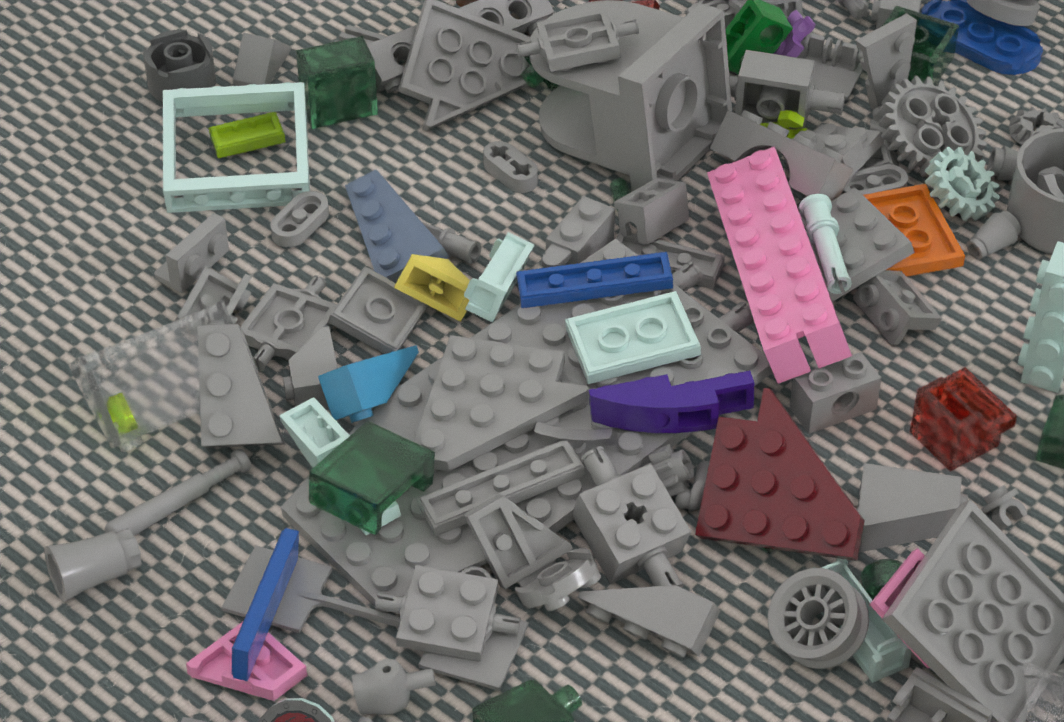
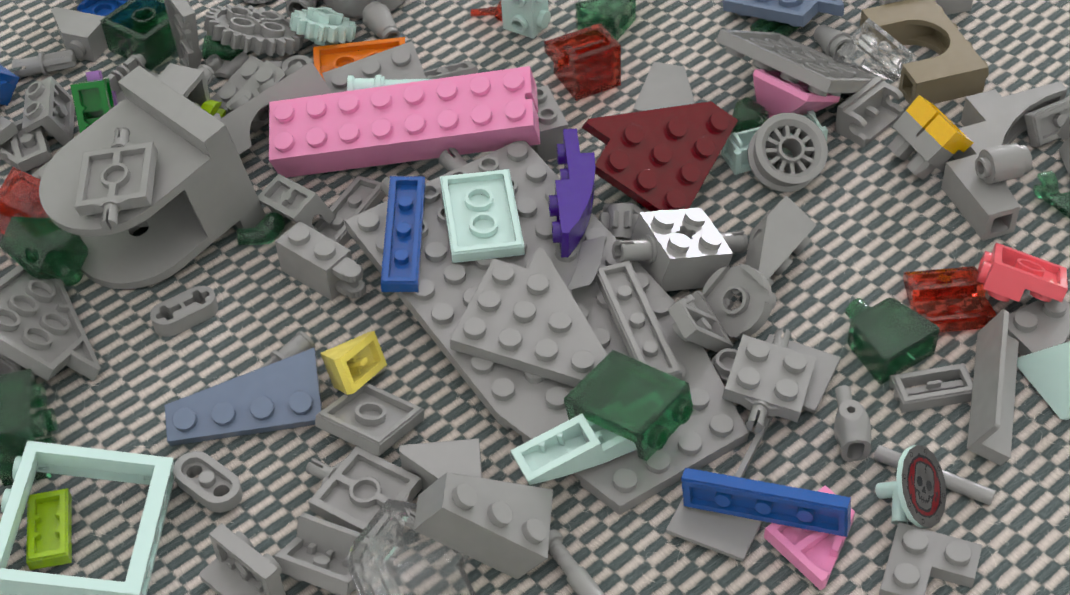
camera: 80 degrees left, 0 degrees up
dark azure slope [318,345,419,423] -> none
light aqua container [464,232,534,323] -> none
light grey plate [981,485,1027,530] -> none

